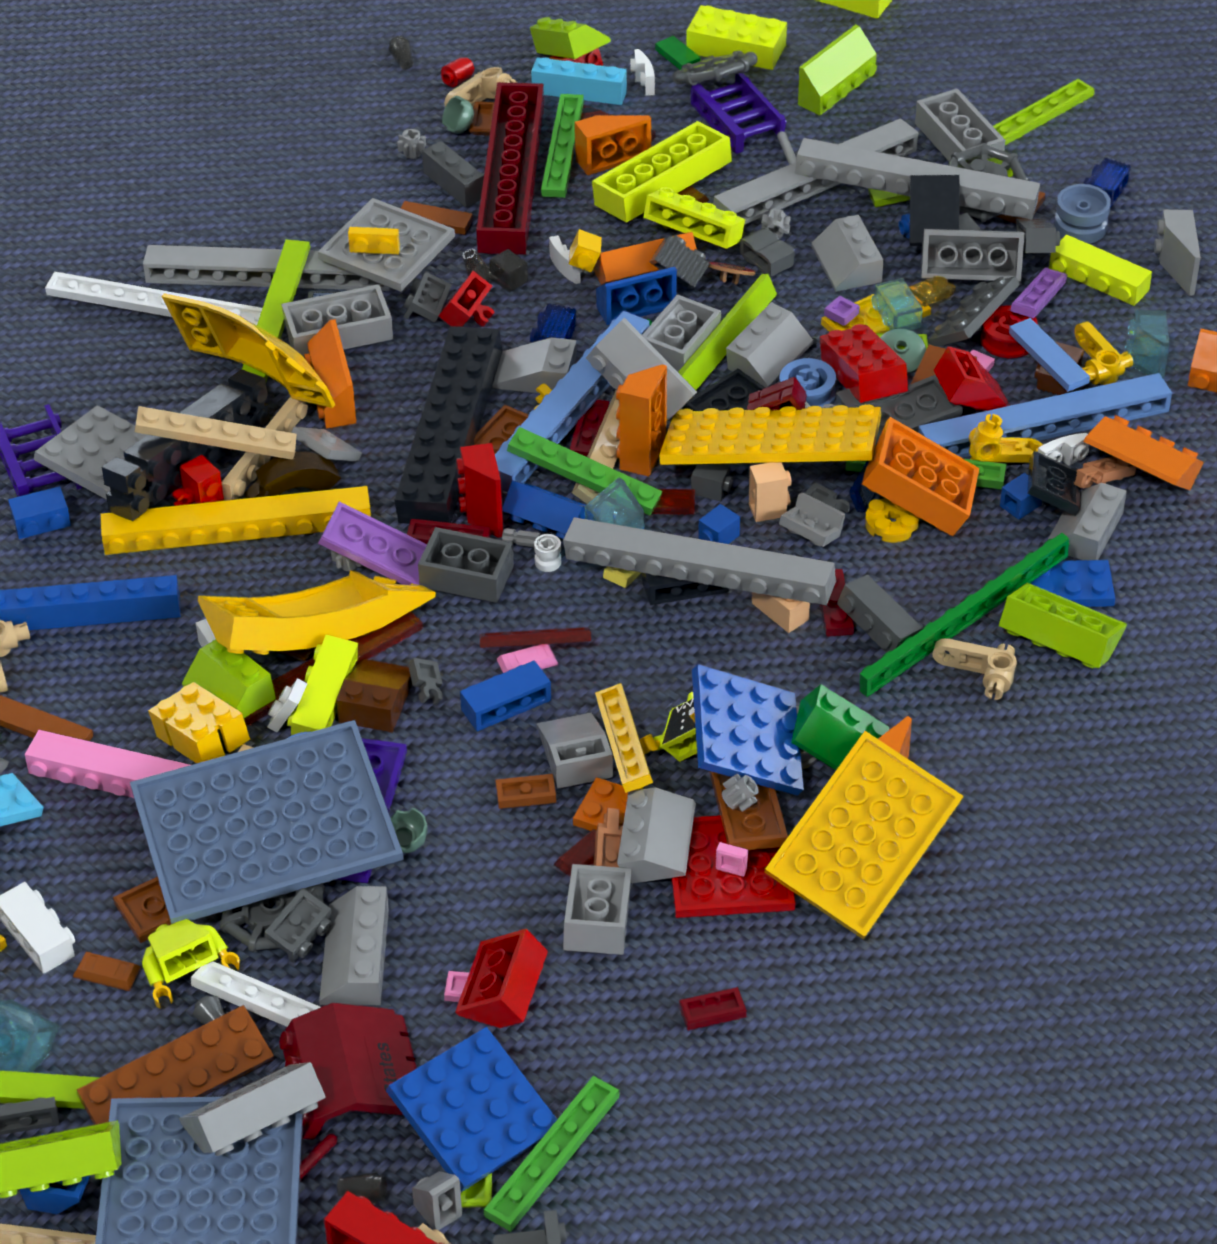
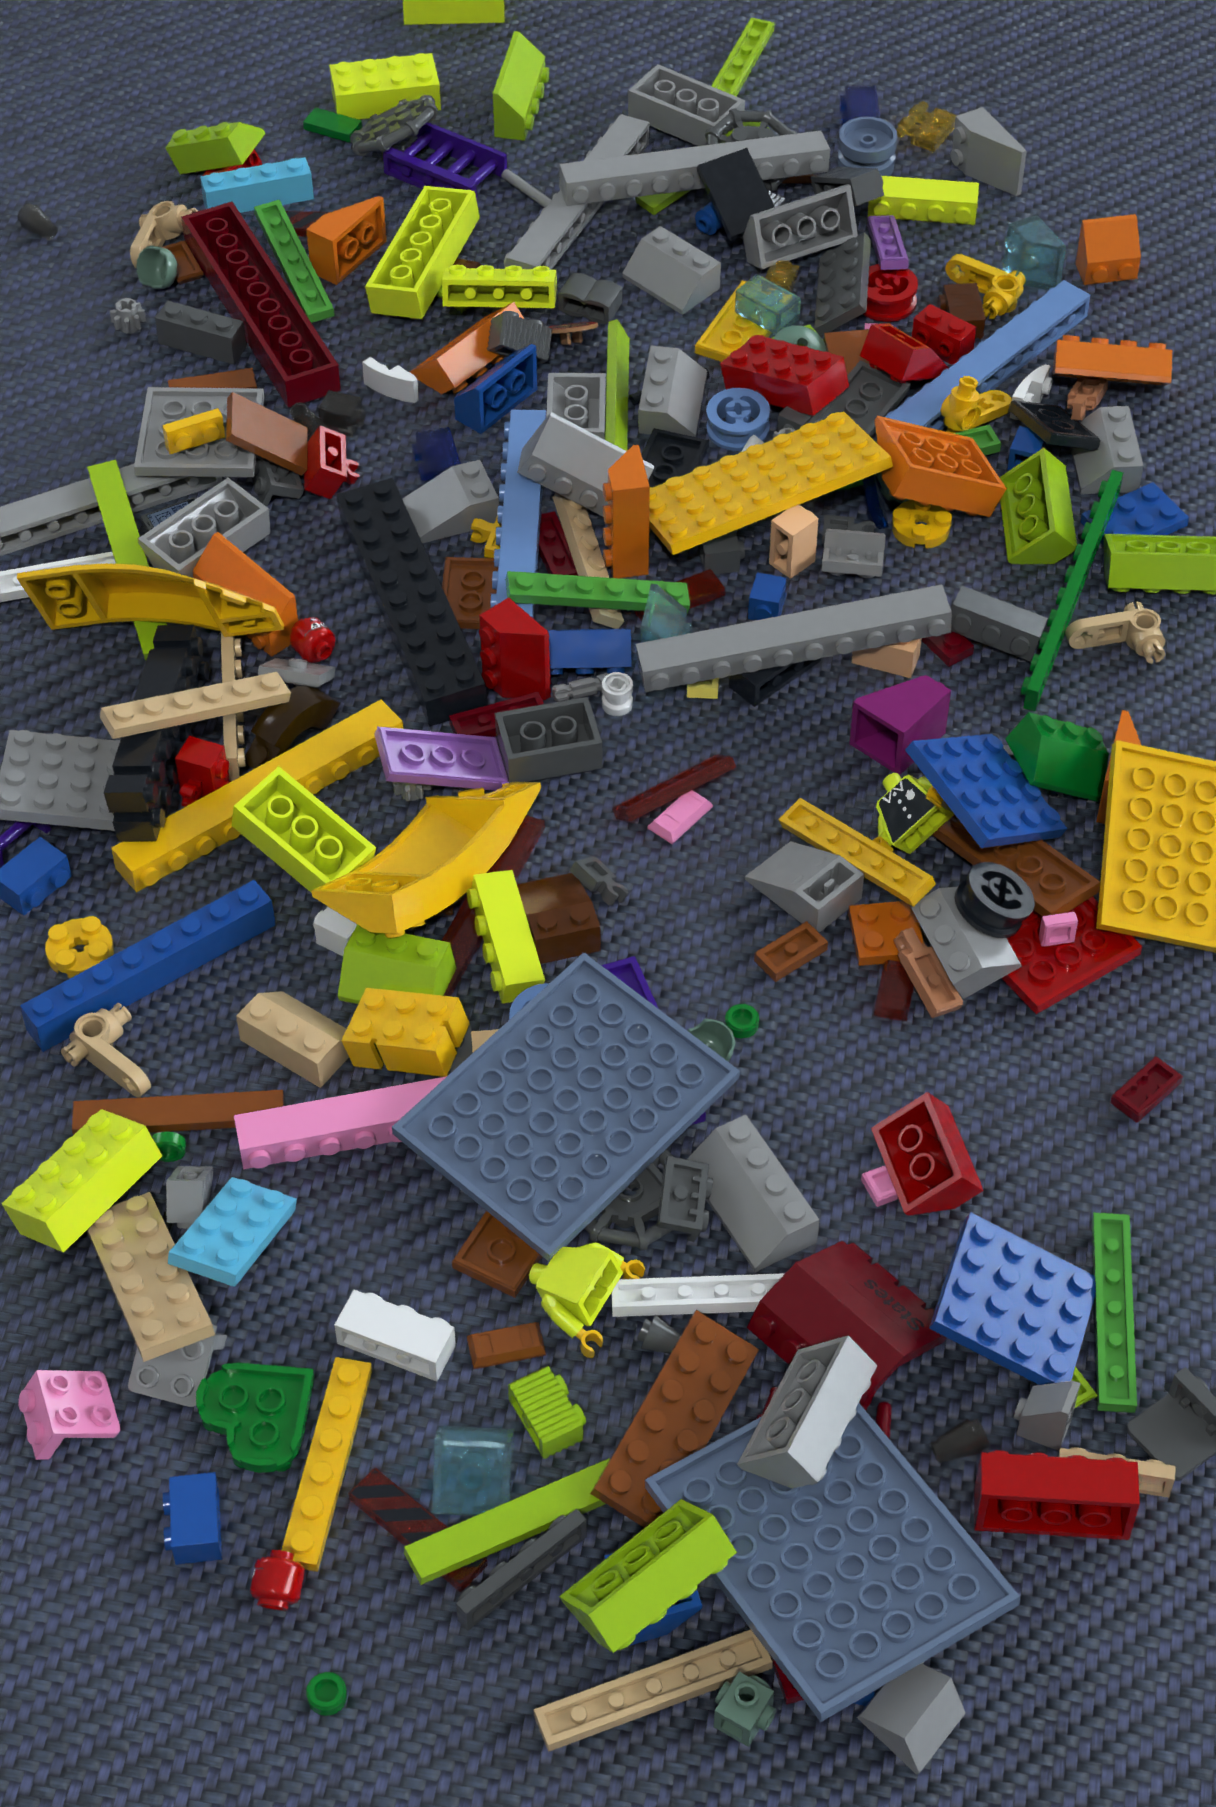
camera: 30 degrees left, 5 degrees up
white plate [267,678,307,732] -> none
red brick [441,57,475,87] -> none
blue brick [460,660,551,732] -> none
light grey slope [563,864,632,955] -> none
yellow brick [569,229,602,272] -> none
white slope [630,49,655,95] -> none
light grey gear [722,773,758,812] -> none
dark red brick [747,377,807,411] -> none
light grey gear [761,209,791,239] -> none
medium lavender plate [824,296,860,326] -> none
medium blue tile [1009,318,1090,392] -> none
none -> yellow plate [45,916,114,978]
none -> tile [226,392,308,476]
none -> neon yellow brick [231,766,376,893]
none -> tan slope [236,991,349,1088]
none -> red head [289,617,336,663]
none -> lime brick [508,1366,586,1459]
none -> green tile [725,1004,759,1038]
none -> magenta slope [849,675,951,775]
none -> clear yellow plate [896,101,958,152]
none -> red brick [912,304,976,365]
none -> black wheel [955,862,1035,938]
none -> lime slope [999,448,1077,564]

